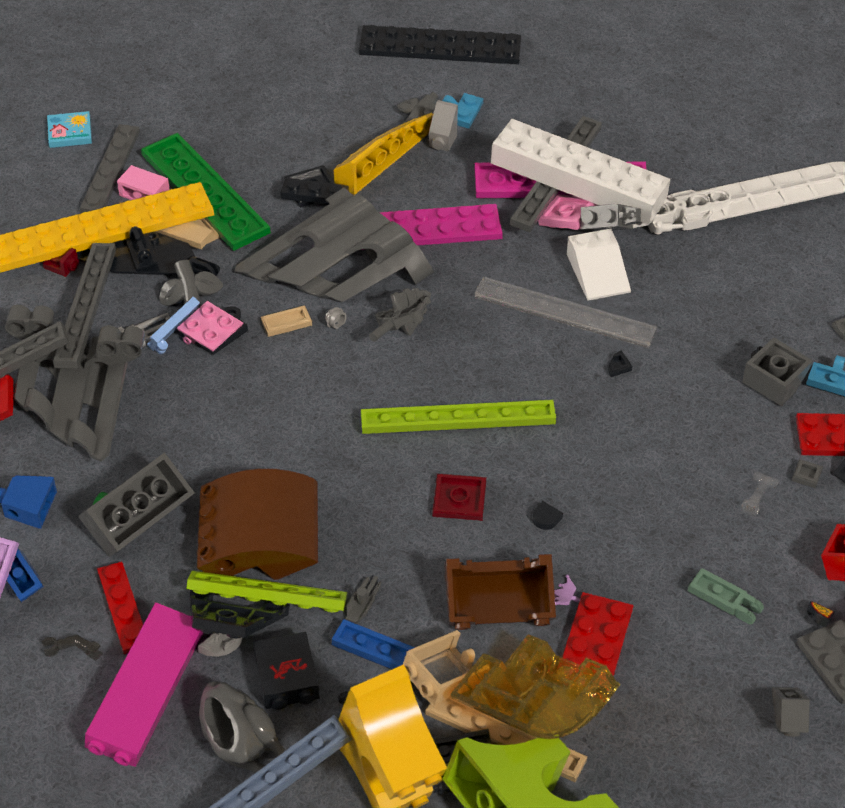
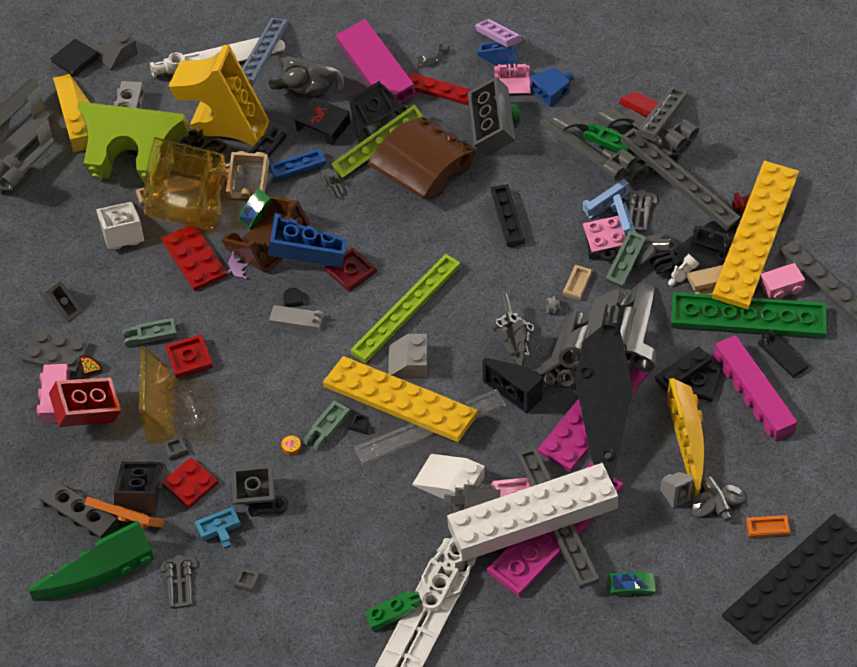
camera: 135 degrees right, 5 degrees up
dark azure plate [443,93,484,129] -> none
none -> white slope [96,202,144,250]
none -> clear yellow slope [139,346,175,444]
none -> red plate [165,334,213,379]
none -> slope [238,188,273,230]
none -> blue wedge [268,213,347,268]
none -> light grey hinge [269,305,324,331]
none -> tile [281,435,301,455]
none -> sand green hinge [303,400,351,451]
none -> yellow plate [323,356,478,442]
none -> green hinge [365,591,422,632]
none -> light grey slope [388,334,427,378]
none -> black slope [482,358,543,414]
none -> black plate [490,184,525,247]
none -> bright pink hinge [494,64,530,94]
none -> black wing [574,304,633,482]
none -> green hinge [583,123,631,153]
none -> light blue hinge [583,179,629,219]
none -> sand green plate [606,230,646,288]
none -> slope [608,572,656,596]
none -> white piece [668,254,699,287]
none -> dark pink brick [713,335,797,441]
none -> orange tile [746,515,791,538]
none -> black hinge [758,330,808,378]

